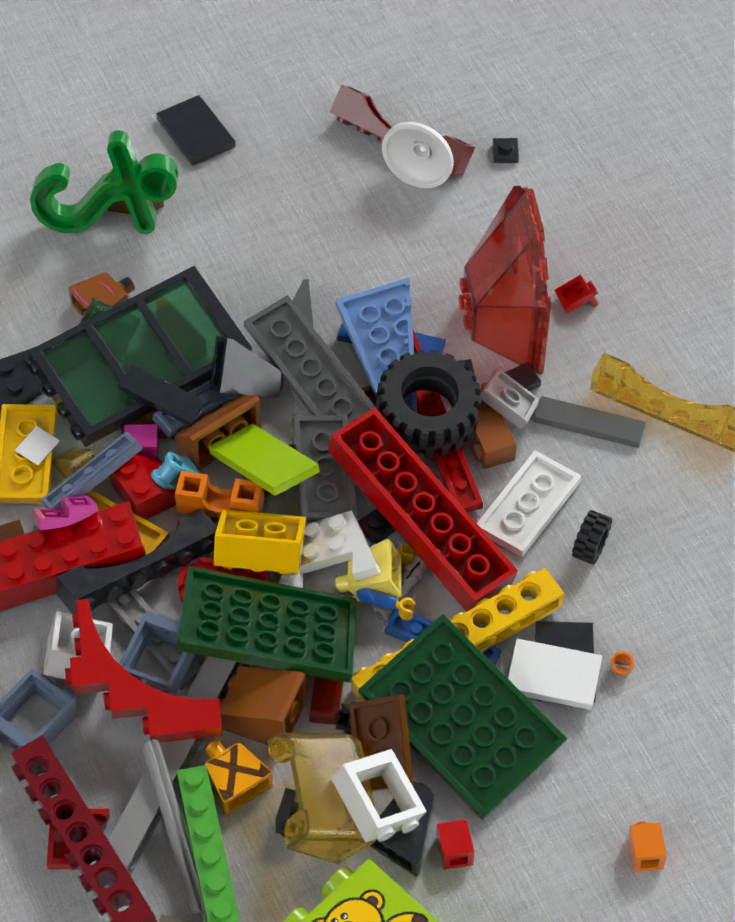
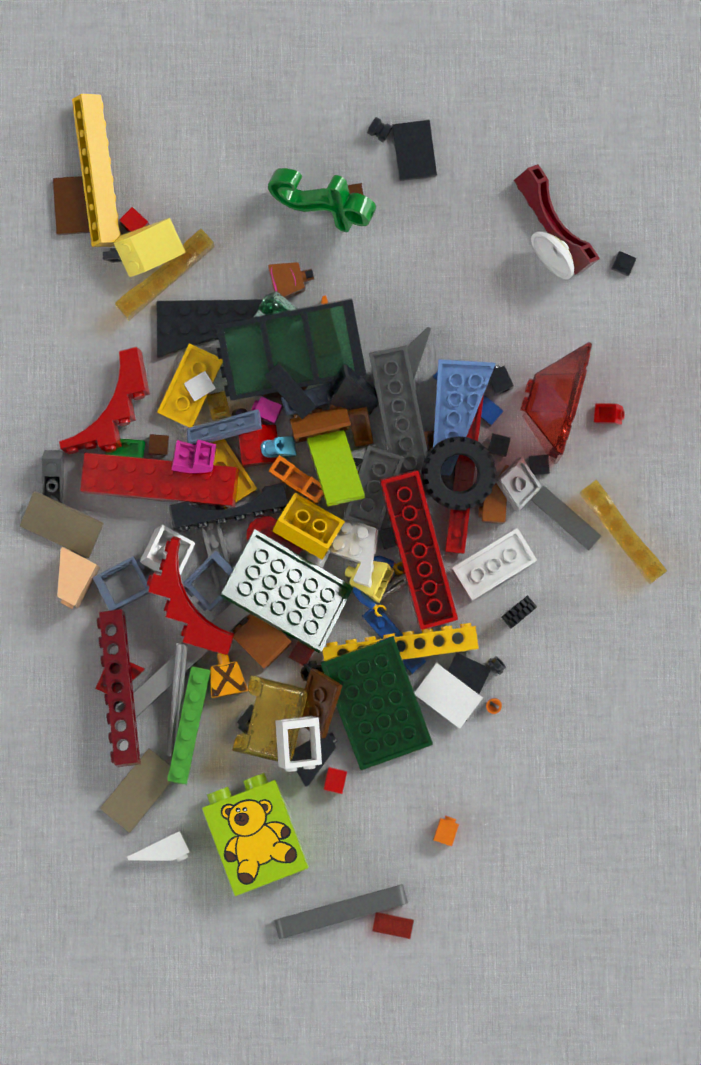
camera: 25 degrees right, 30 degrees up
none -> reddish brown tile [348,407,374,447]
none -> black wheel [367,117,393,143]
none -> black plate [488,656,506,675]
none -> black brick [489,365,514,396]

